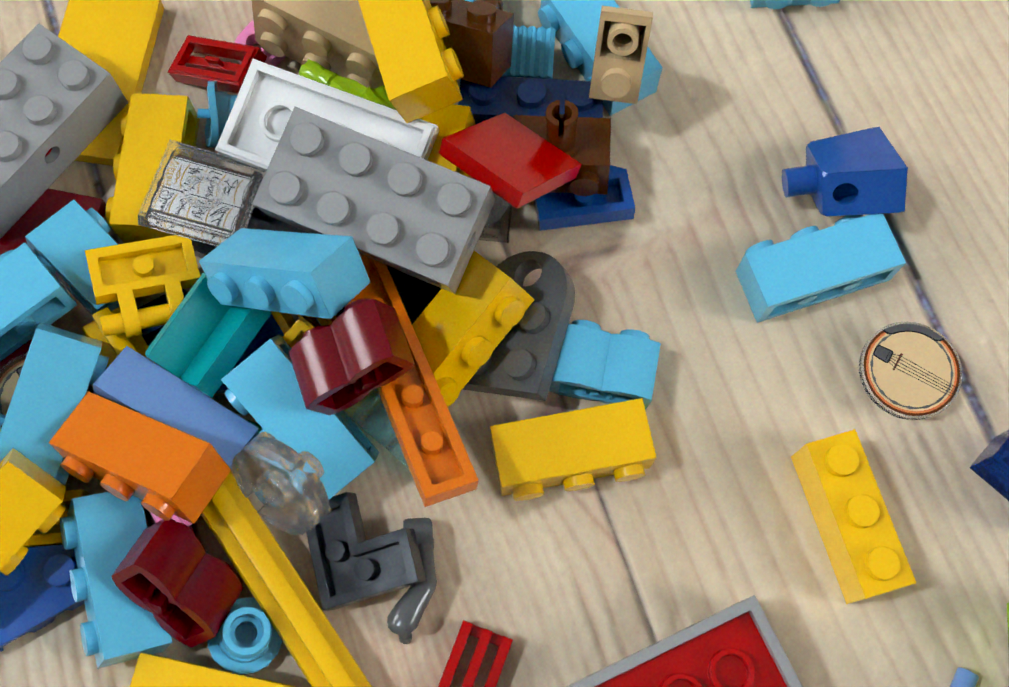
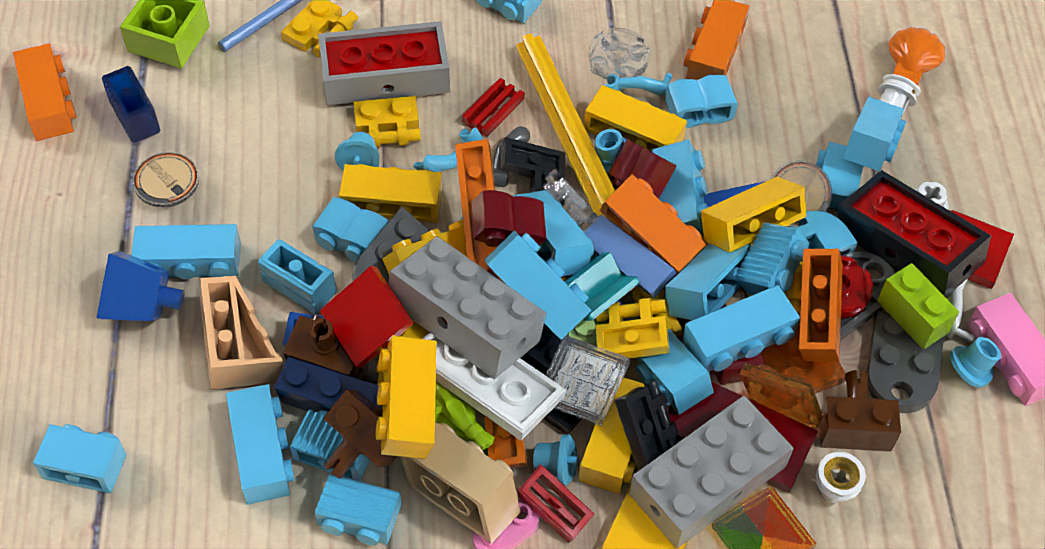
camera: 165 degrees left, 15 degrees down
tan slope [589,6,653,104] -> none
yellow brick [791,429,917,604] -> none
none -> light nougat wedge [200,276,283,389]
none -> medium azure brick [258,239,336,314]
none -> medium azure piece [335,132,380,171]
none -> yellow plate [354,96,421,148]
none -> medium azure piece [414,127,483,172]
none -> black plate [614,379,678,469]

